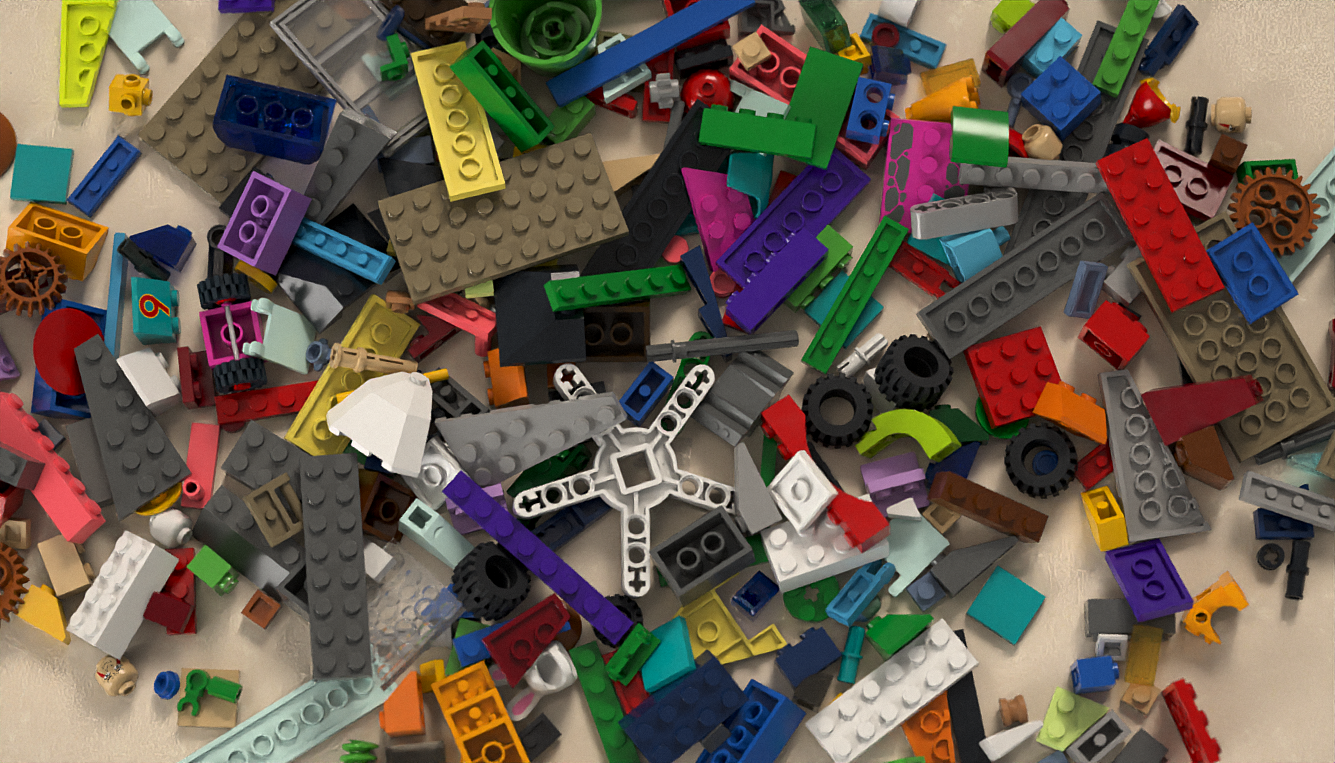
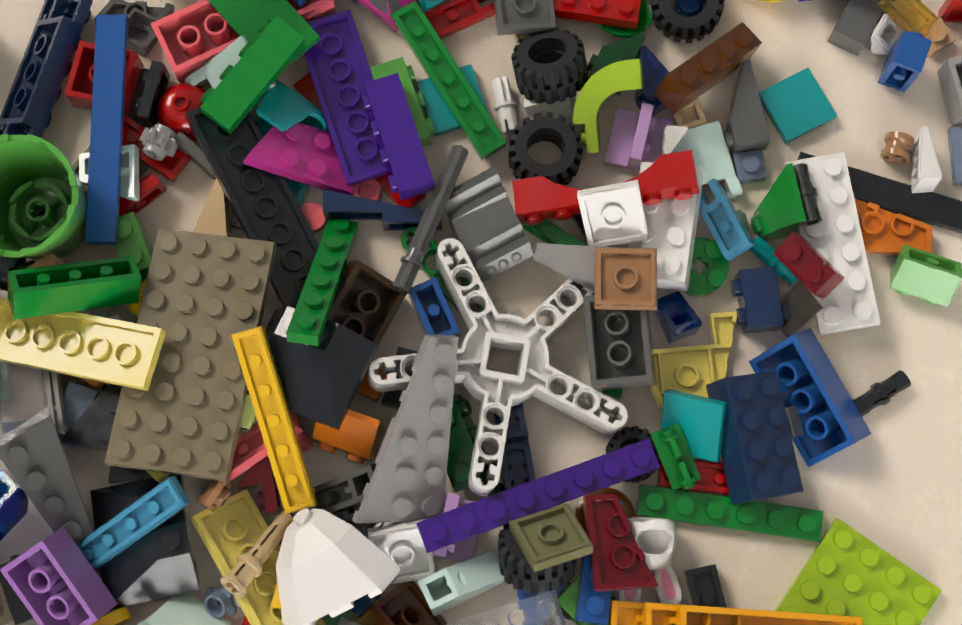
camera: 65 degrees left, 0 degrees up
tan plate [732,32,771,72] -> none
yellowish green wing [1036,686,1109,752] -> none
none -> yellow tile [231,325,318,514]
none -> olive tile [509,503,593,572]
none -> medium nougat tile [594,247,657,310]
none -> dark red brick [773,232,845,299]
none -> pearl dark grey pin [793,163,822,226]

